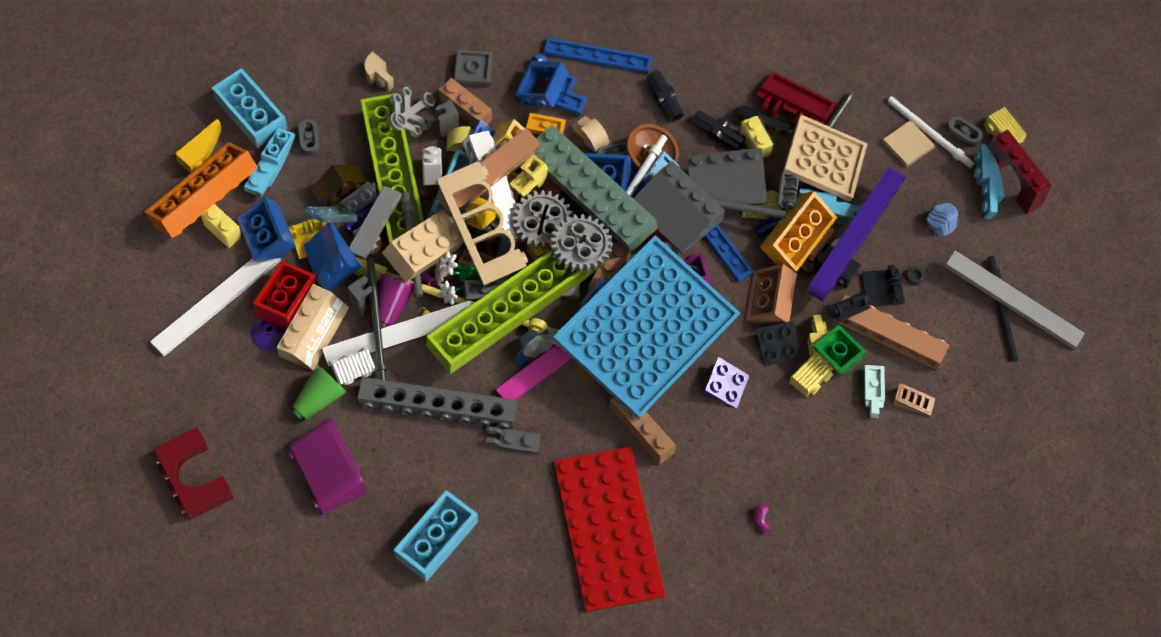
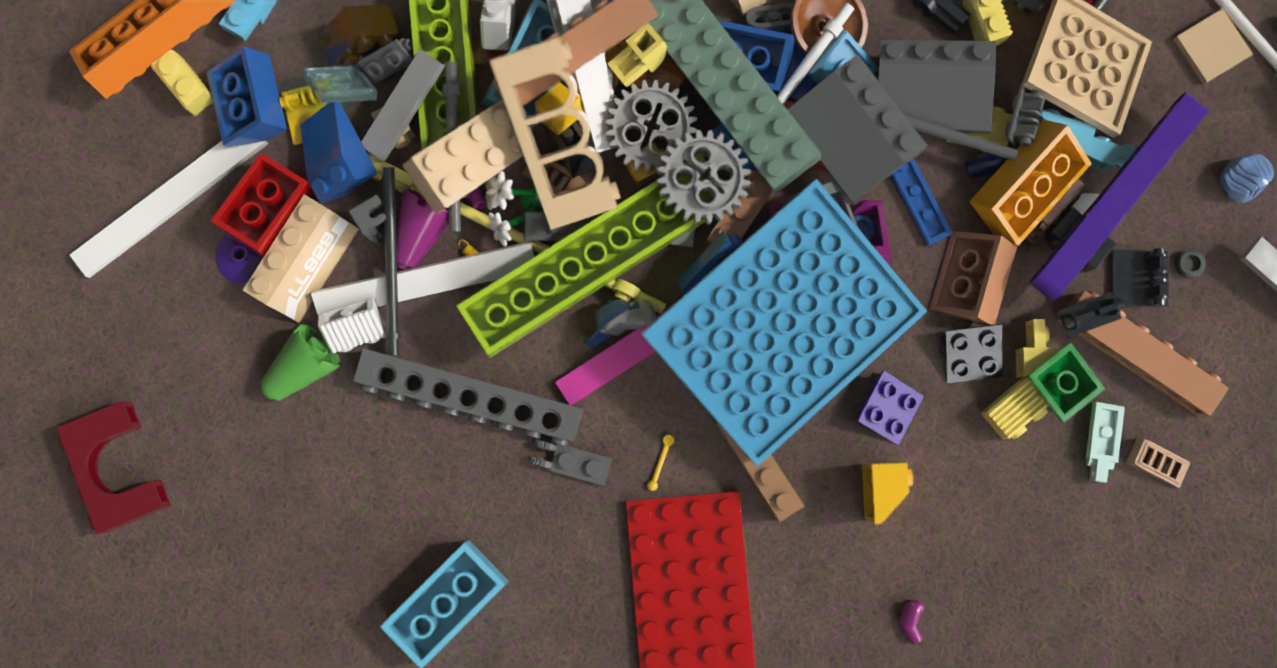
camera: 10 degrees right, 20 degrees up
magenta windscreen [287,417,366,515] -> none
dark purple pin [343,203,374,235] -> none
none -> yellow hinge [647,435,674,491]
none -> yellow slope [862,463,913,524]

